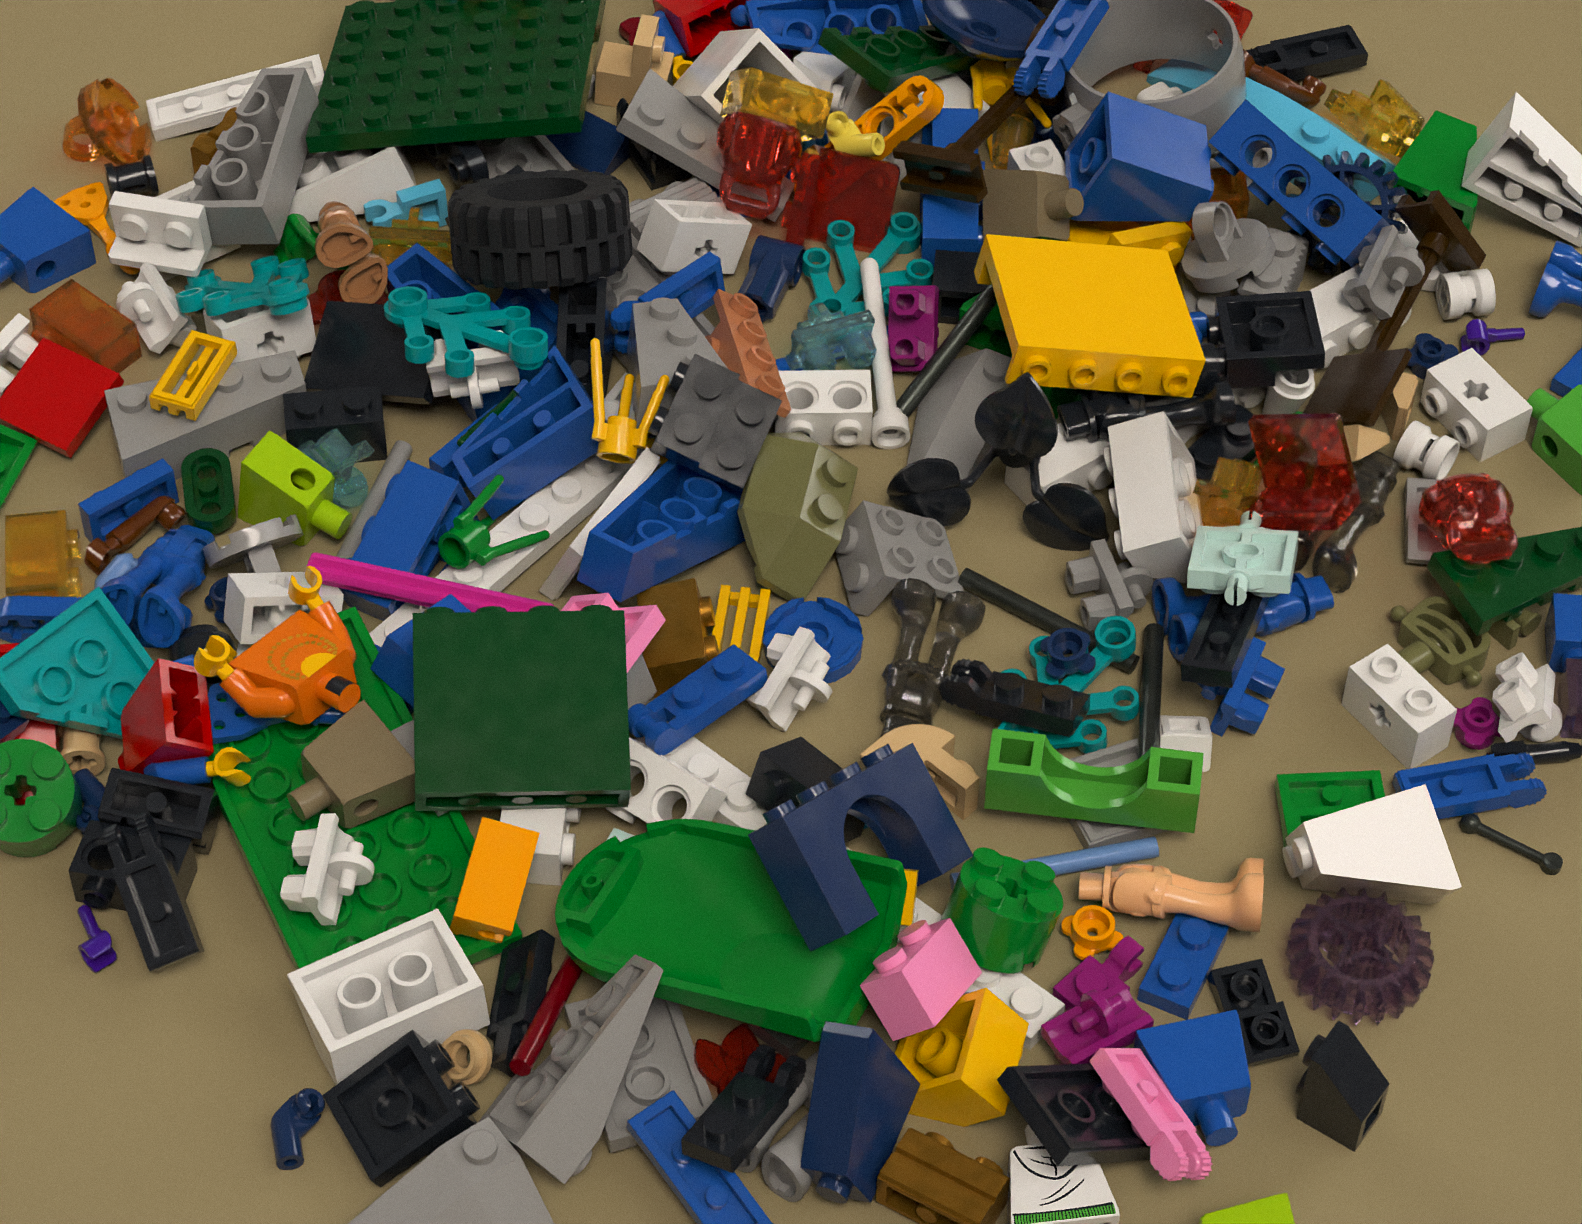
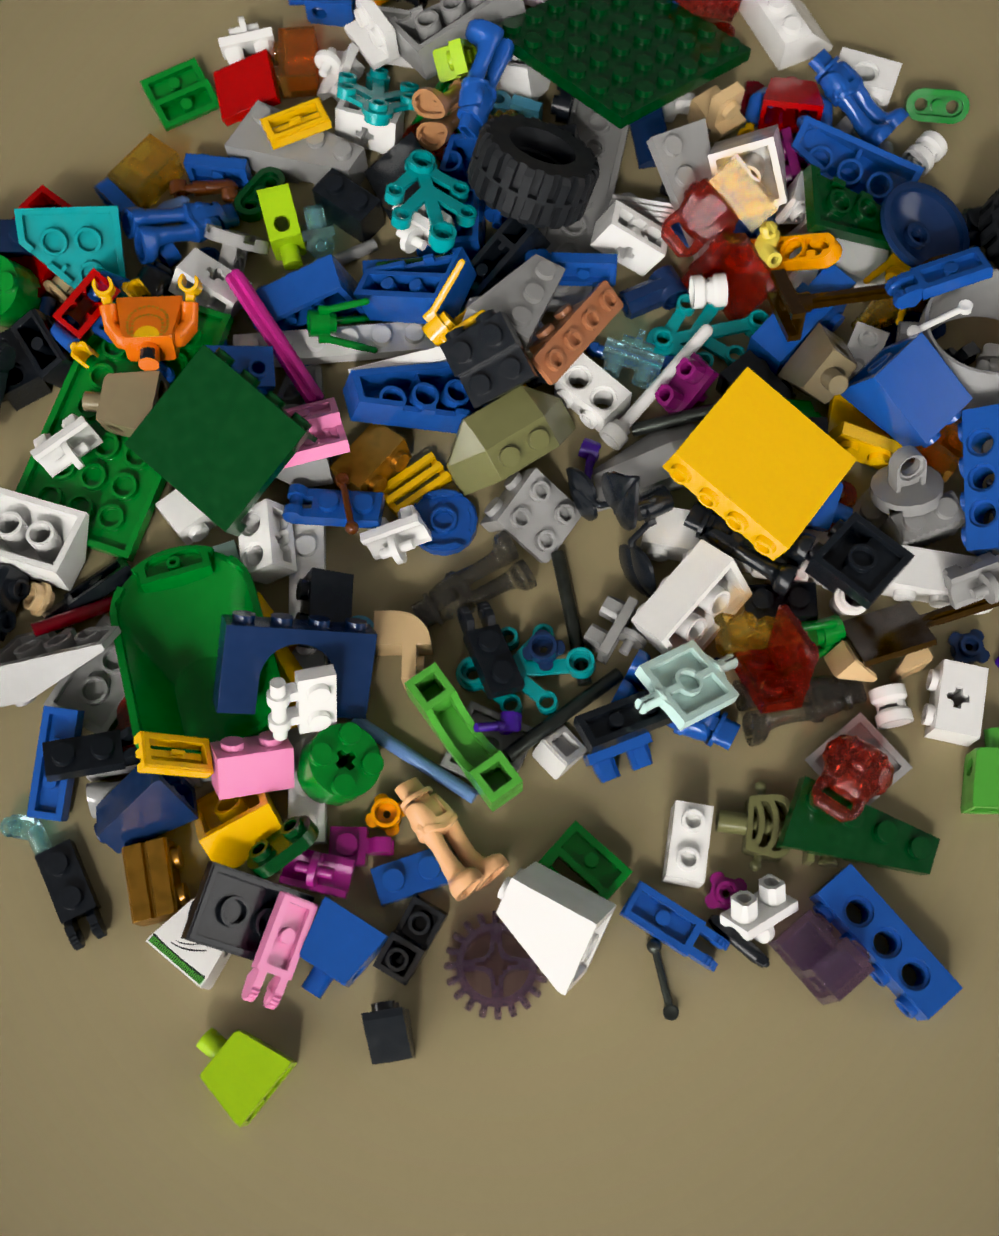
camera: 50 degrees right, 20 degrees up
light orange hinge [450,817,540,943] -> none
none -> yellow tile [134,731,214,778]
none -> dark green plate [247,815,319,879]
none -> white plate [266,664,337,741]
none -> reddish brown hinge [335,473,359,535]
none -> lime slope [433,38,477,83]
none -> blue piece [457,19,515,140]
none -> dark purple hand [473,711,522,735]
none -> dark purple hand [578,437,601,480]
none -> white wheel [689,273,728,309]
none -> white hinge [907,299,973,337]

